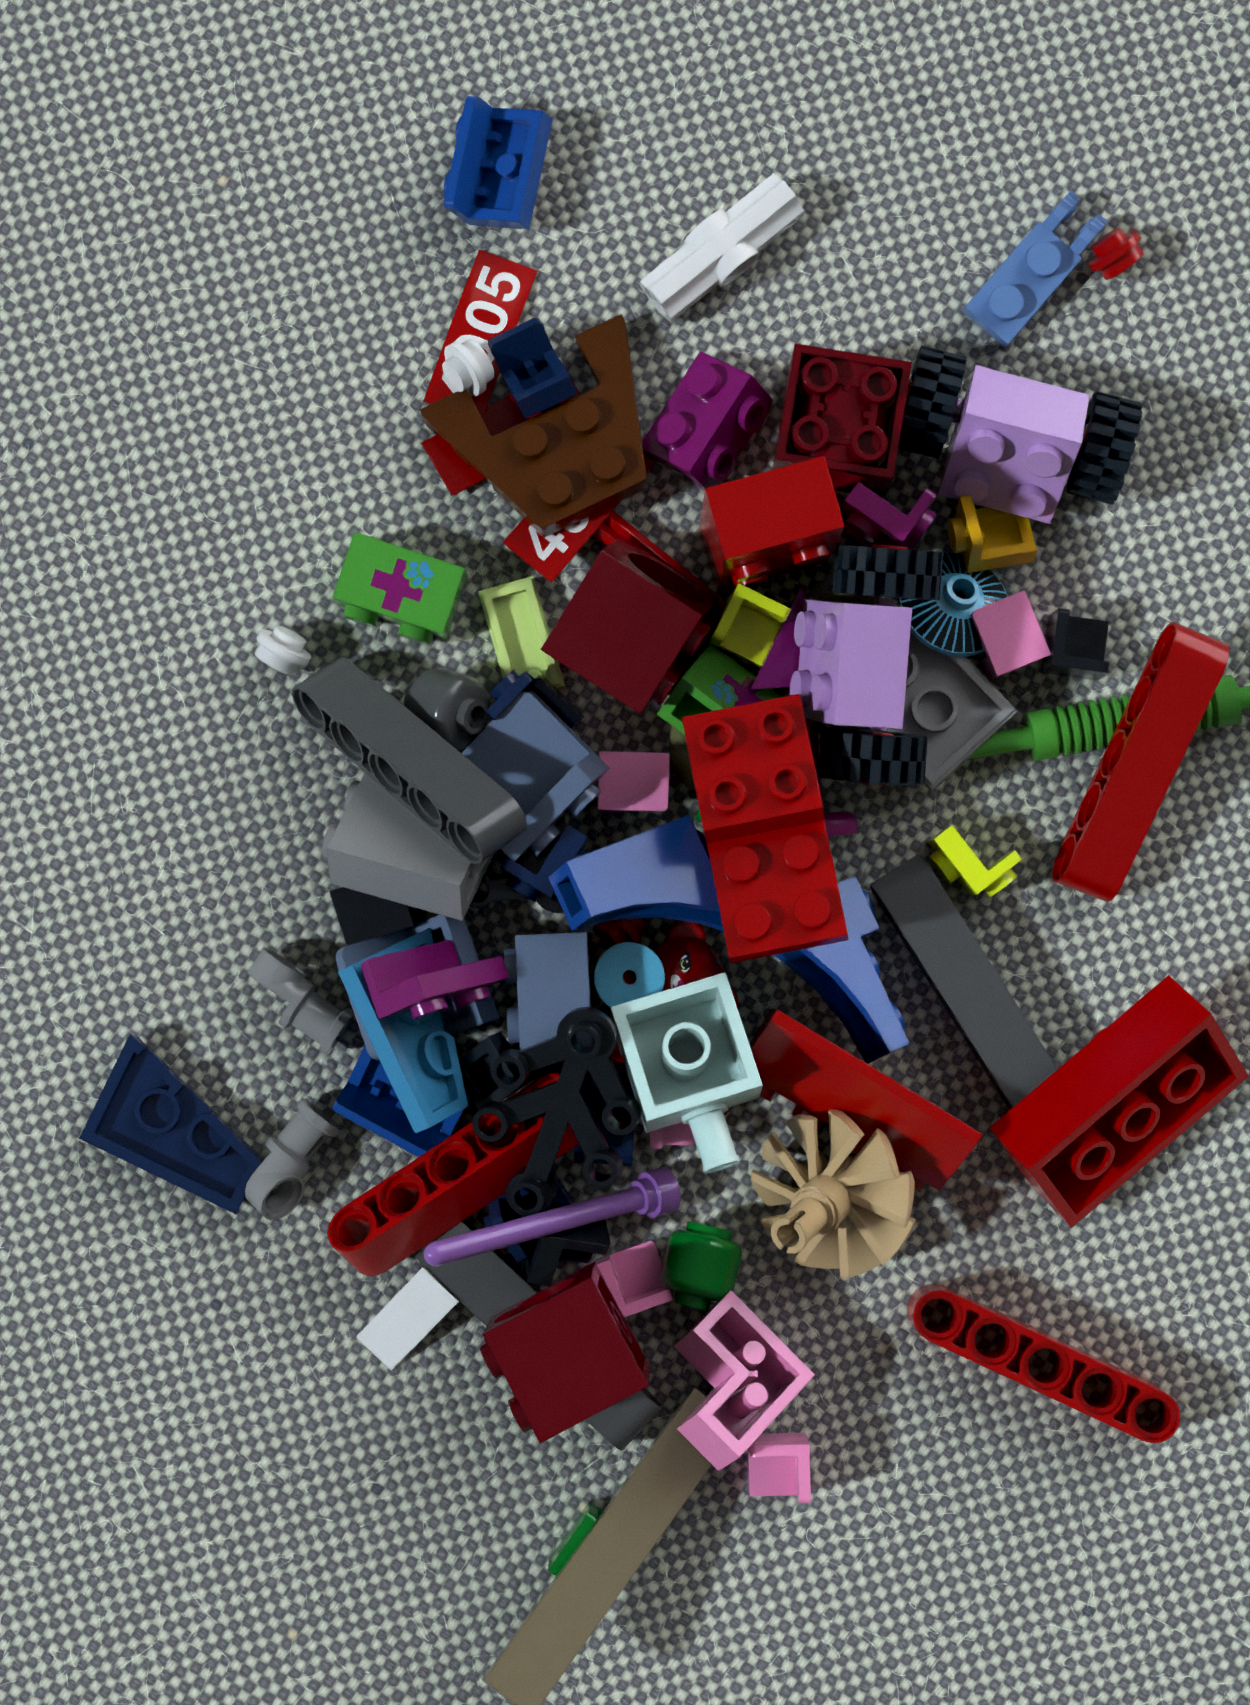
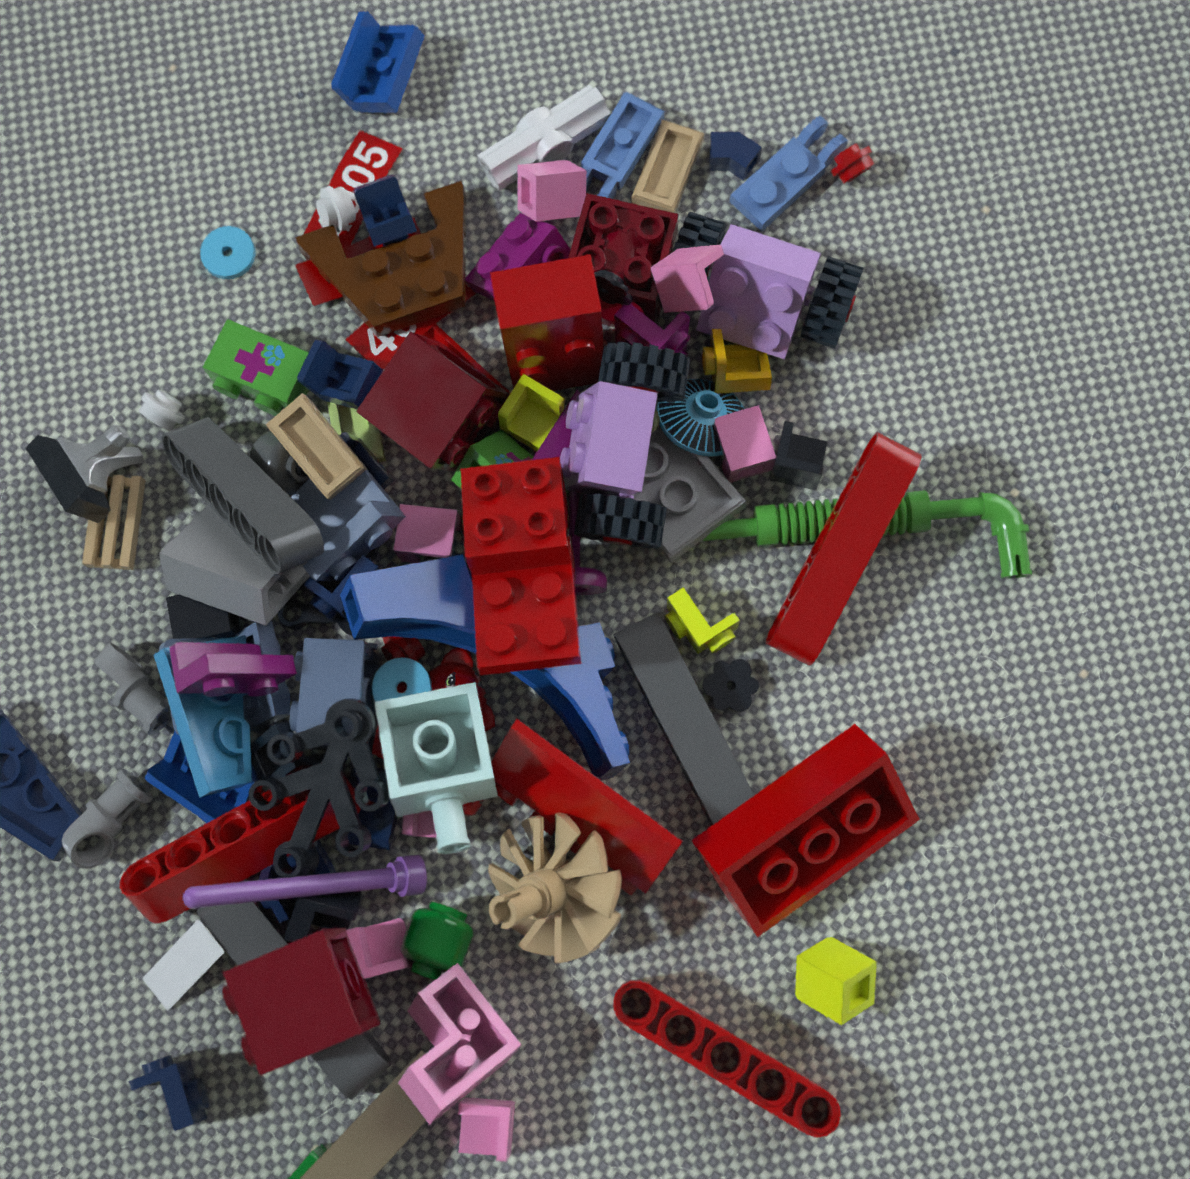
camera: 10 degrees right, 10 degrees down
none -> piece [25,425,143,523]
none -> tan tile [82,474,146,570]
none -> dark blue bracket [128,1055,209,1132]
none -> medium azure wheel [200,226,256,279]
none -> tan tile [266,393,367,500]
none -> dark blue bracket [297,340,383,409]
none -> bright pink panel [518,160,587,222]
none -> medium blue hinge [581,92,665,199]
none -> black plant [594,270,633,305]
none -> tan tile [631,119,704,213]
none -> bright pink panel [651,245,724,313]
none -> black plant [702,659,759,713]
none -> dark blue piece [710,132,762,181]
none -> neon yellow panel [795,937,877,1025]

